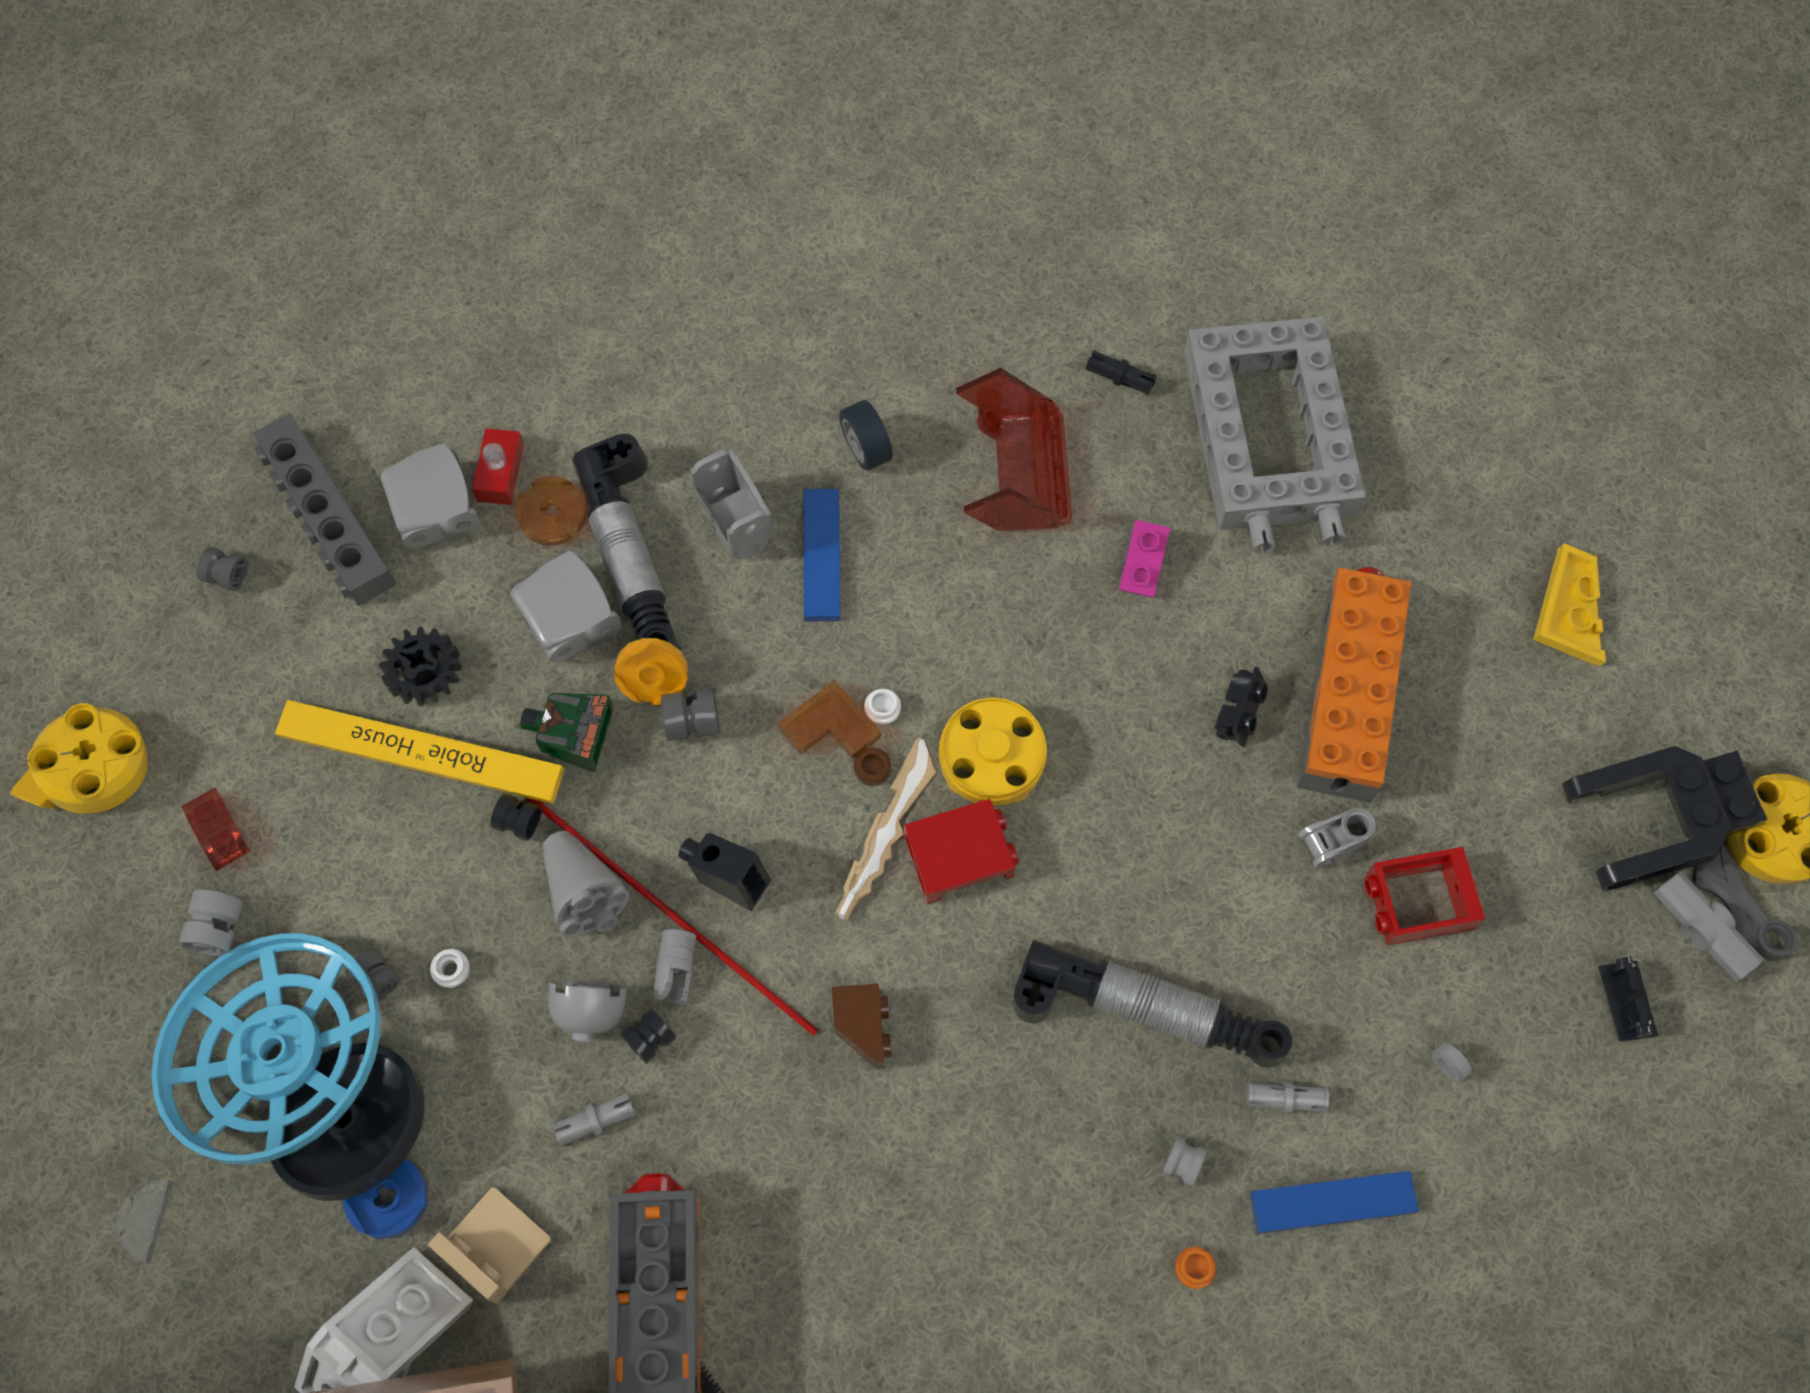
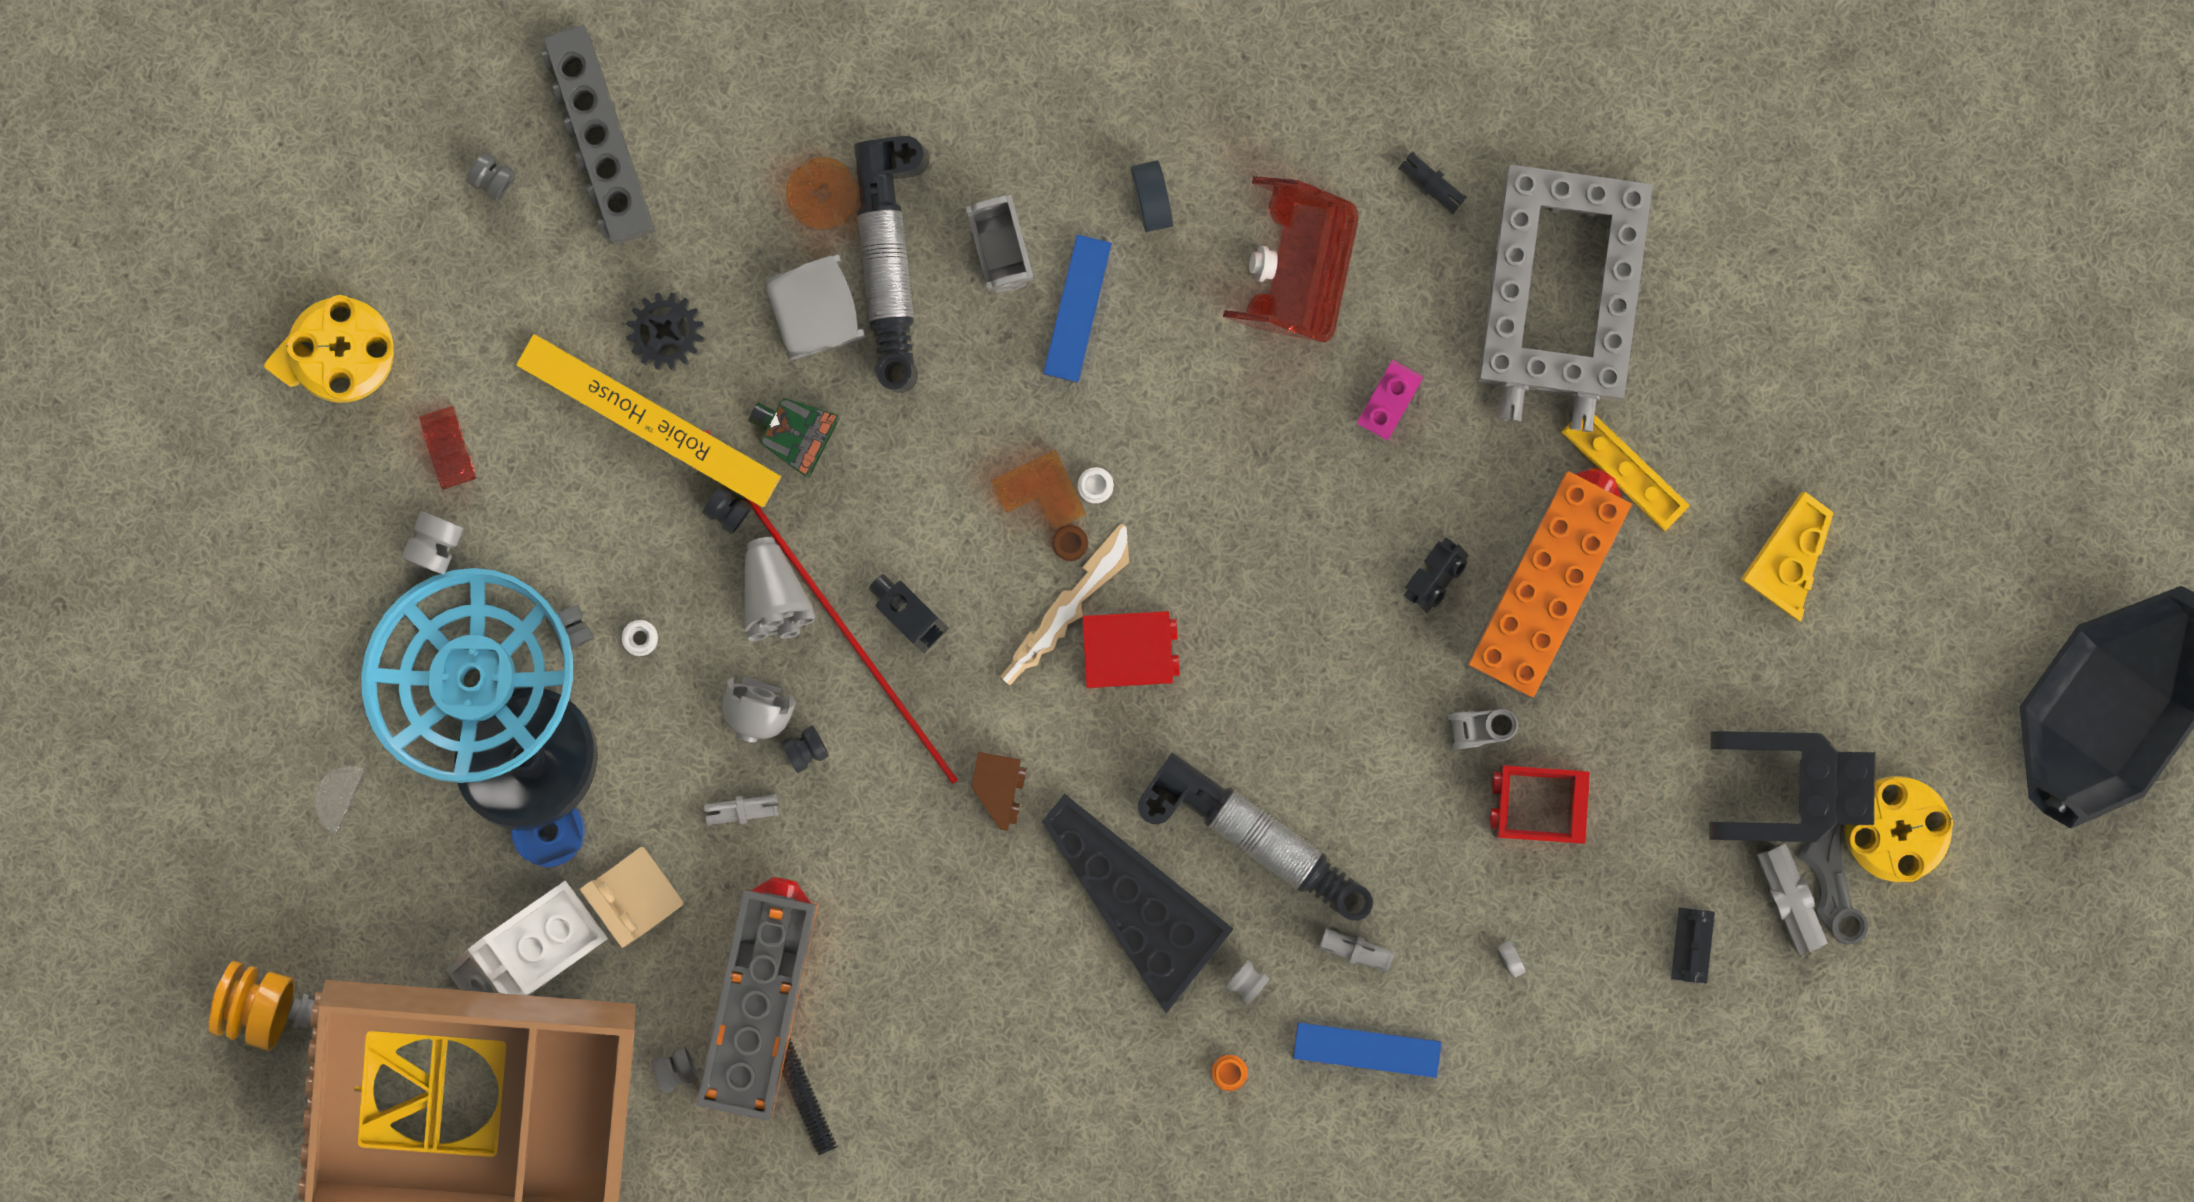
camera: 15 degrees right, 20 degrees up
light grey piece [381,443,481,548] -> none
red piece [472,428,524,505] -> none
light orange tile [614,638,688,705] -> none
light grey hinge [653,929,696,1006] -> none
dark grey wheel [661,688,719,741] -> none
yellow piece [939,698,1047,806] -> none
none -> black wing [1042,793,1234,1014]
none -> white plate [1249,246,1277,282]
none -> yellow tile [1560,414,1690,532]

